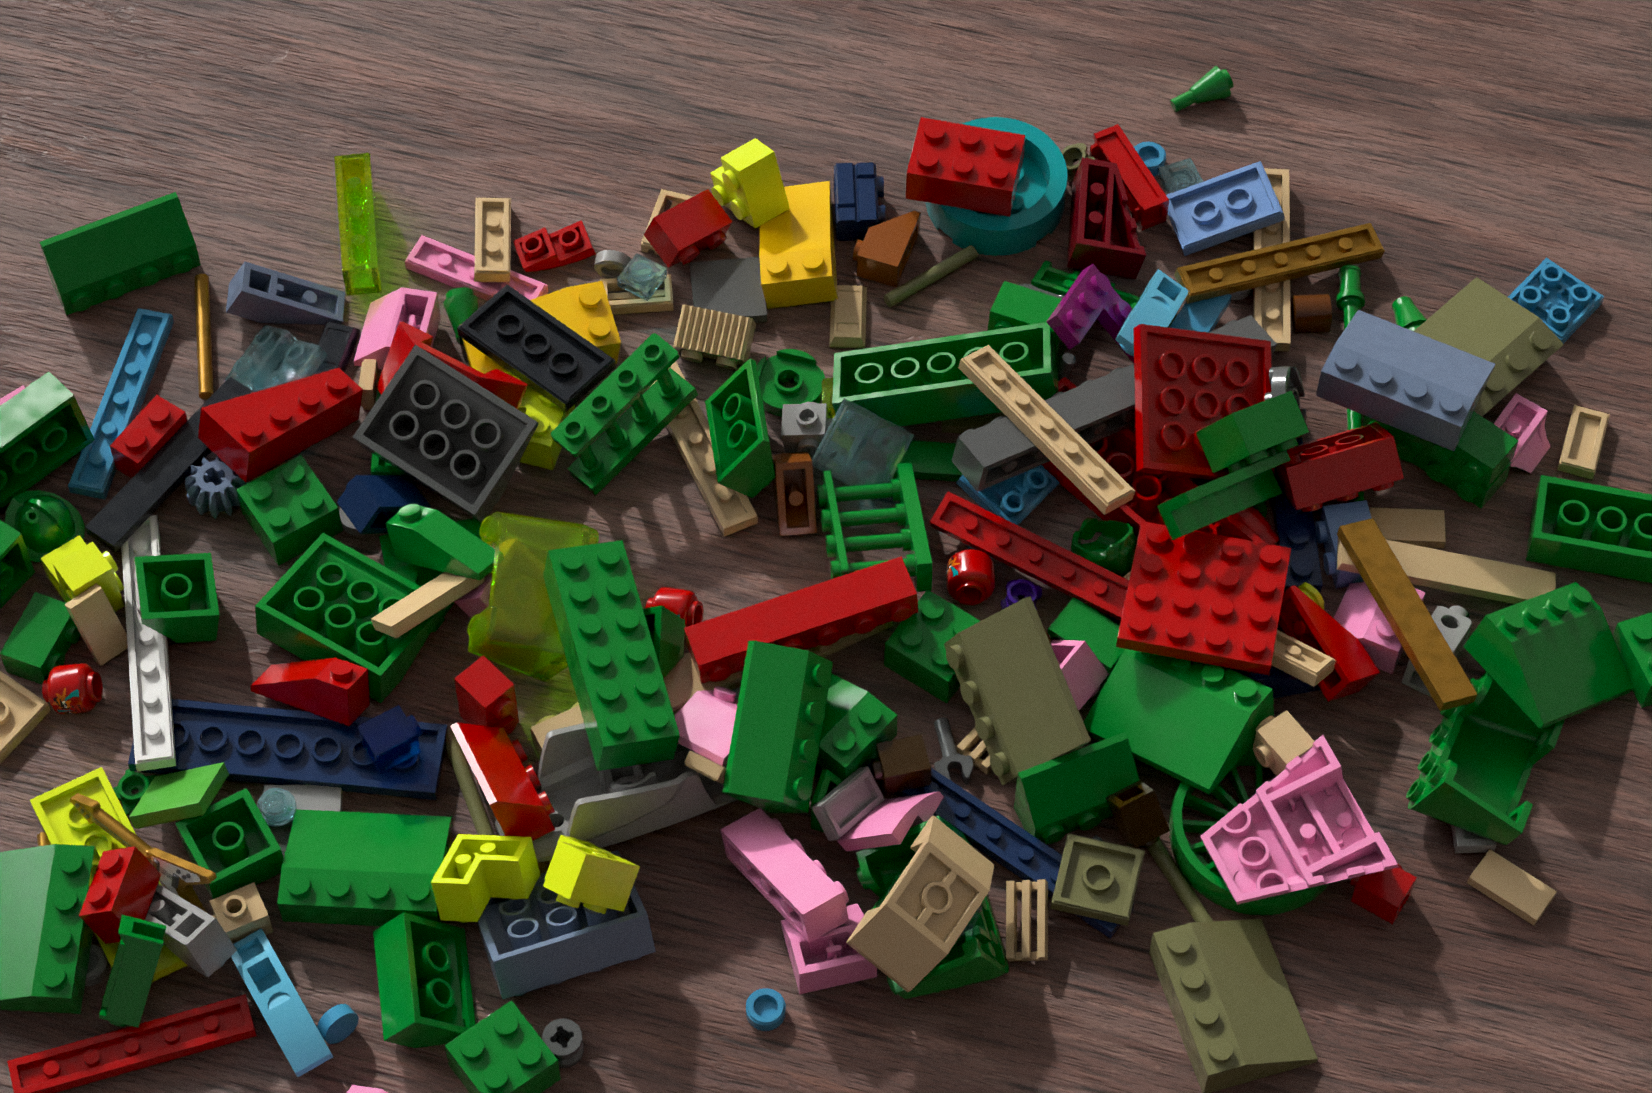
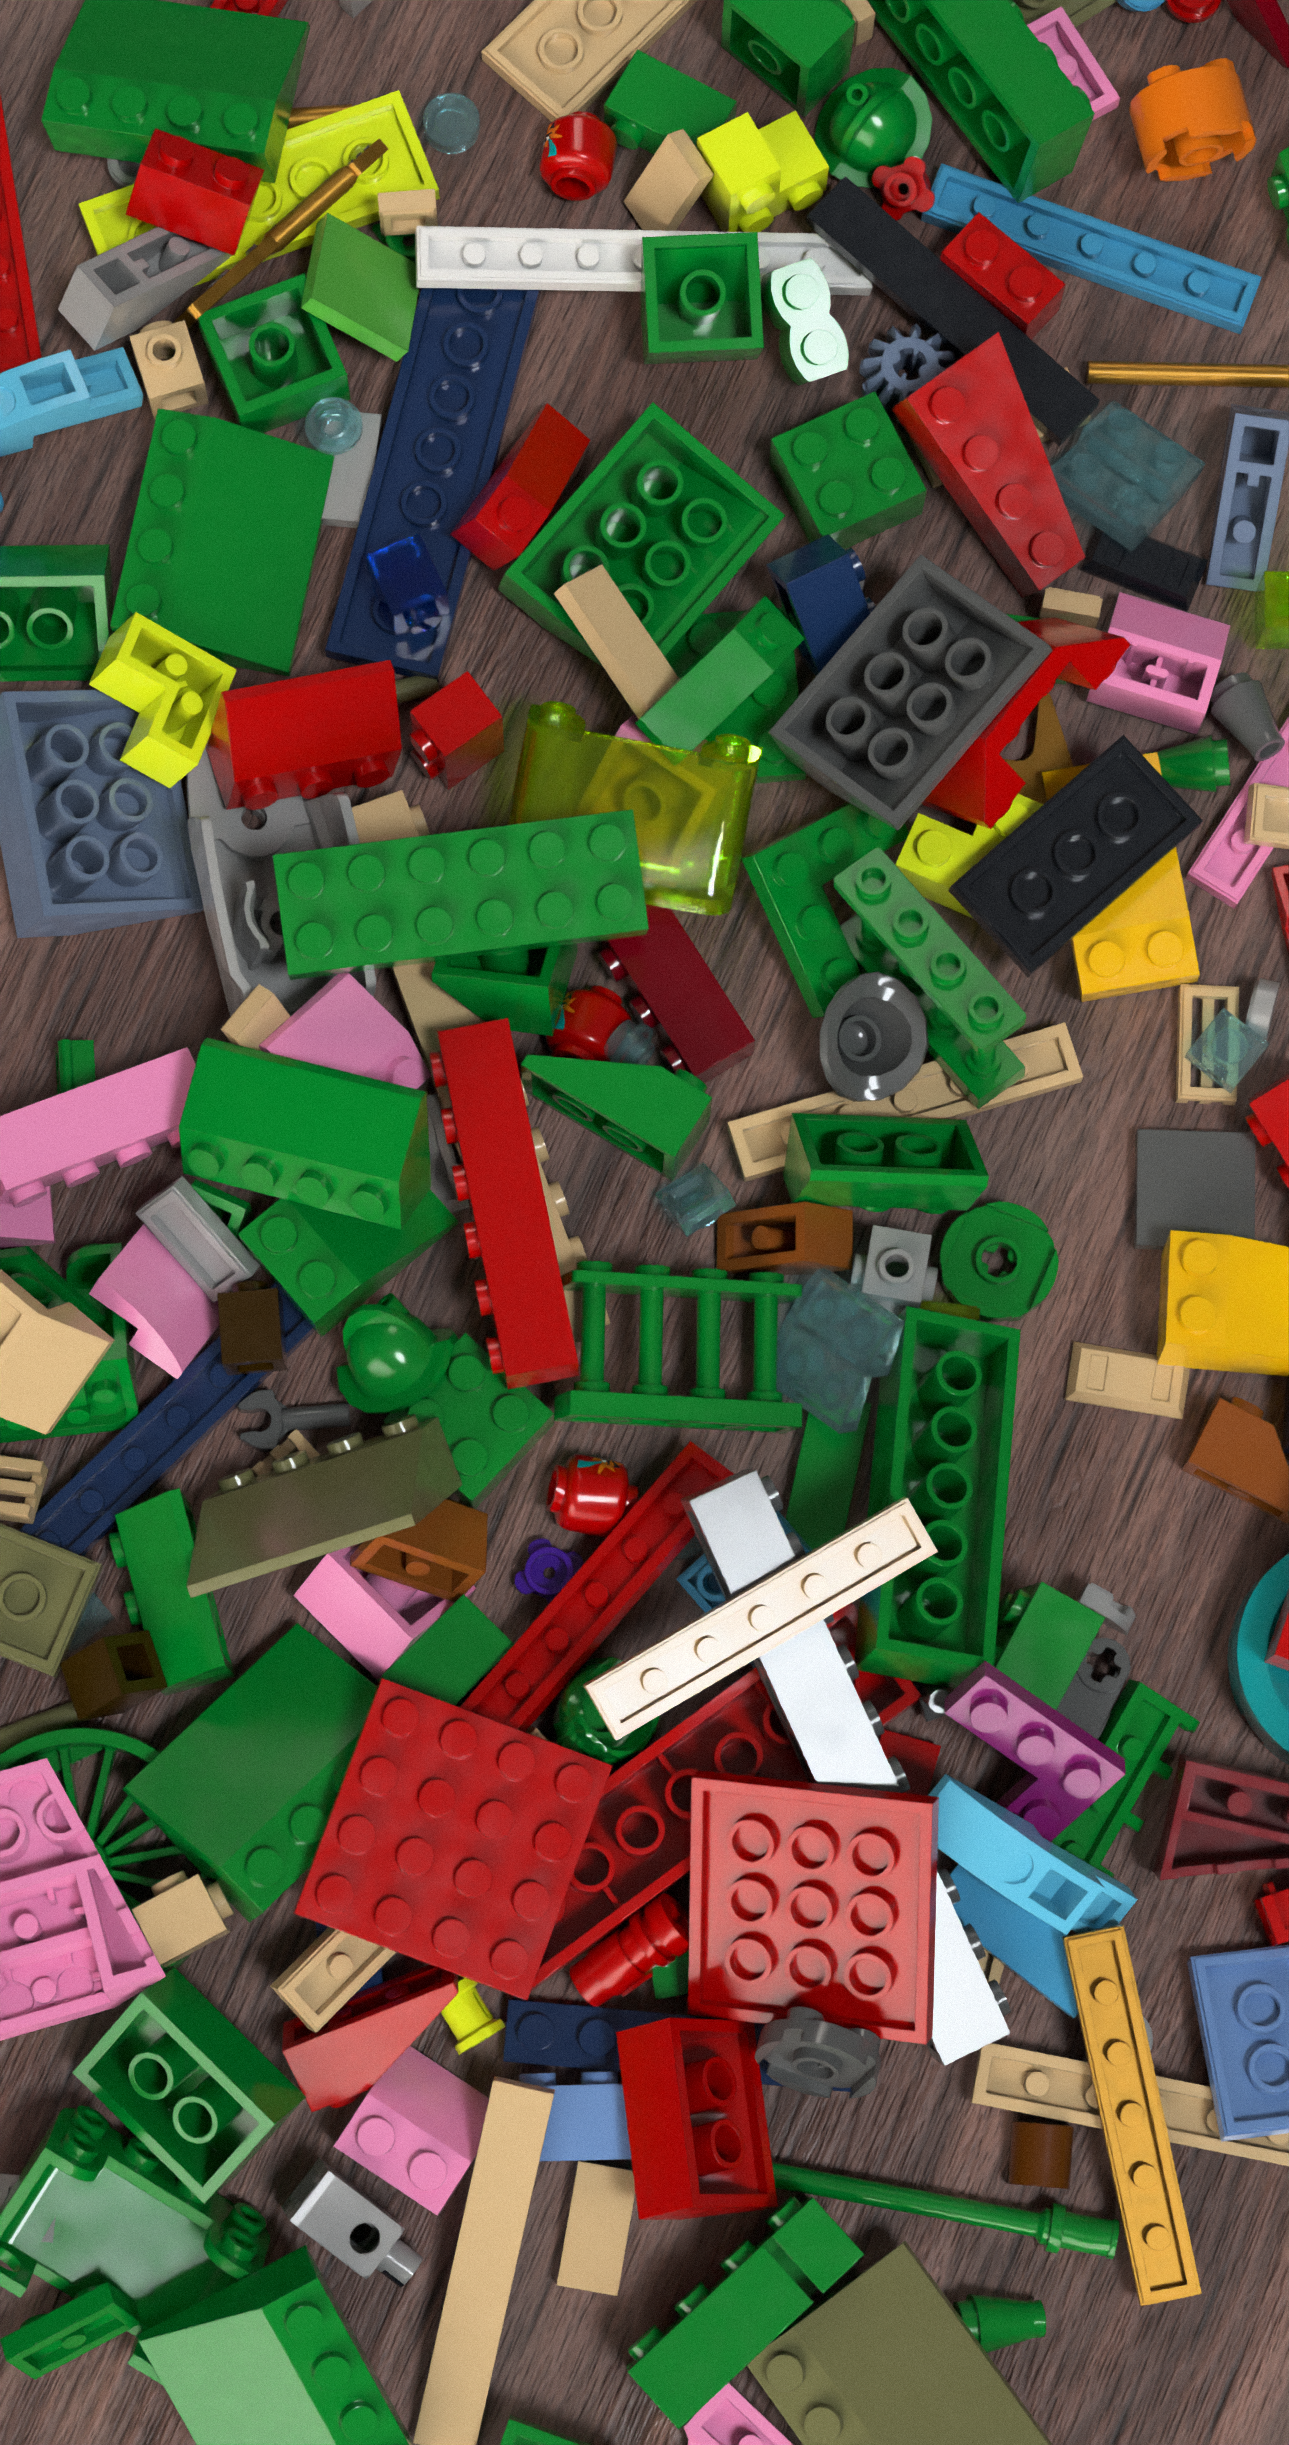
camera: 95 degrees right, 20 degrees up
green window [99,915,166,1028] -> none
neon yellow brick [543,835,640,914] -> none
tan brick [673,305,756,370] -> none
olive bar [883,245,978,308] -> none
green fence [1157,451,1291,540] -> none
green brick [1196,391,1309,474] -> none
sand blue slope [1316,310,1495,451] -> none
pearl gold tile [1337,518,1477,711] -> none
none -> green plate [0,2282,142,2380]
none -> green piece [55,1039,96,1095]
none -> green brick [72,1967,306,2204]
none -> green helmet [336,1293,459,1414]
none -> tan tile [377,189,438,236]
none -> clear light blue tile [423,93,480,154]
none -> green slope [521,1054,712,1181]
none -> dark red brick [598,894,755,1083]
none -> clear light blue plate [604,1019,655,1065]
none -> clear light blue plate [655,1163,736,1237]
none -> green plate [741,802,909,1018]
none -> brick [761,258,849,386]
none -> dark grey helmet [820,972,929,1102]
none -> red plate [872,156,935,221]
none -> light grey tile [1077,1583,1136,1636]
none -> orange brick [1129,58,1257,182]
none -> dark grey cone [1210,672,1285,761]

